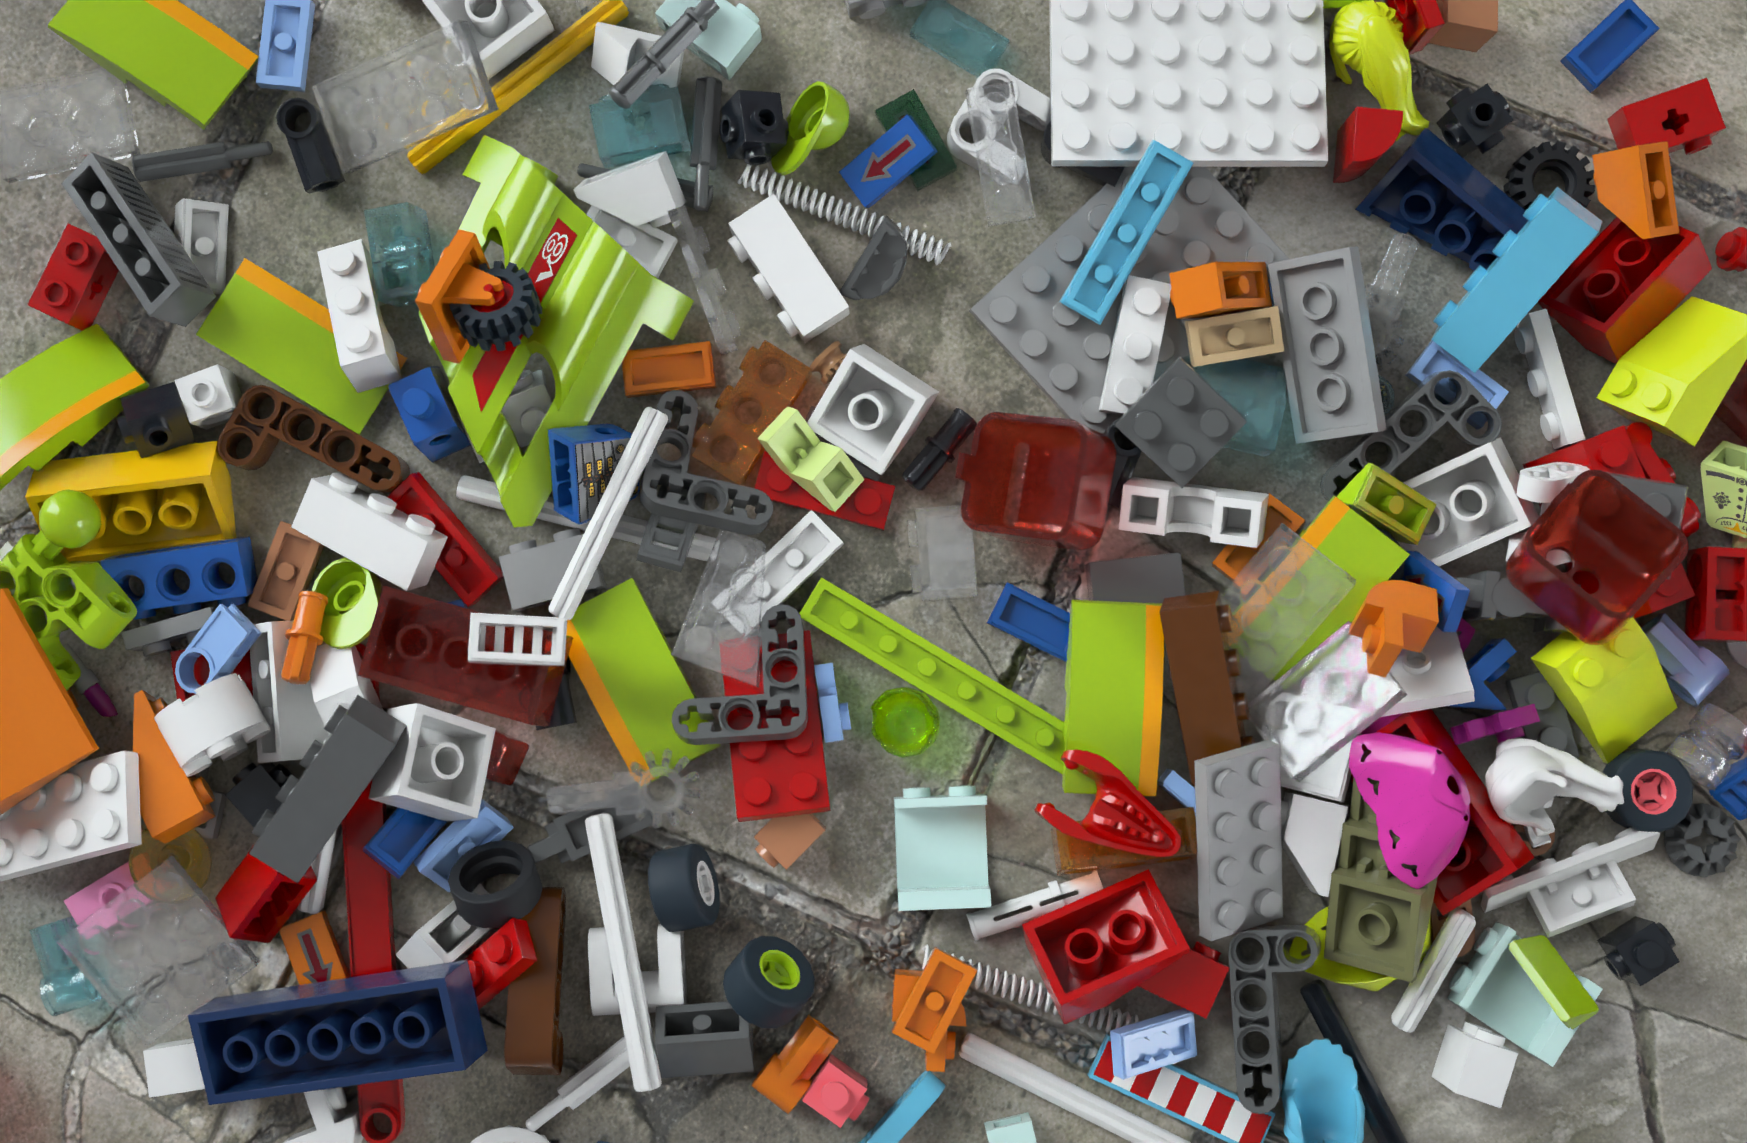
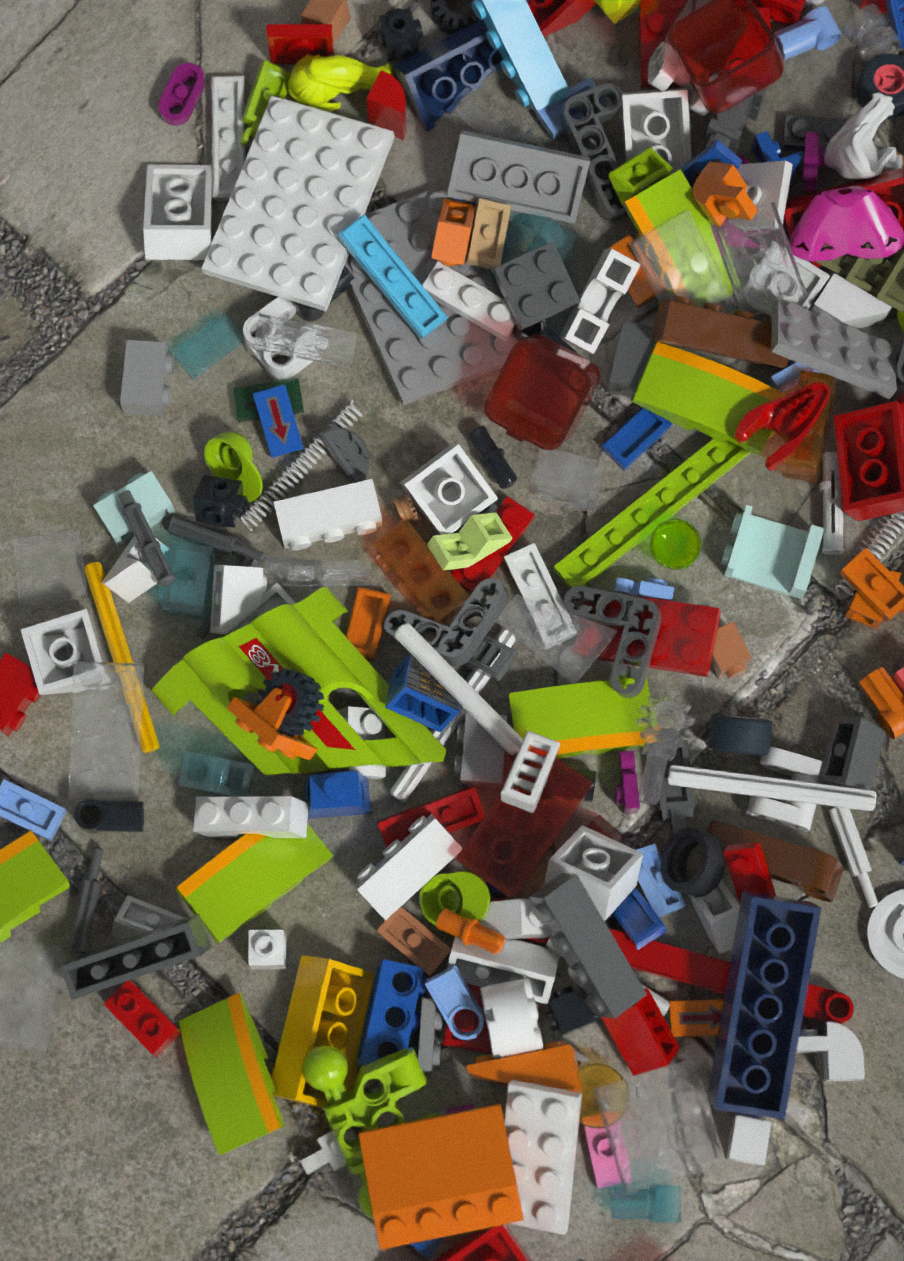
camera: 70 degrees left, 10 degrees down
black brick [117,382,195,458] -> none
reddish brown beam [217,385,410,495] -> none
black wheel [723,936,815,1028] -> none
white plate [1514,309,1586,449] -> none
neon yellow slope [1531,601,1678,764] -> none
none -> magenta plate [615,751,640,814]

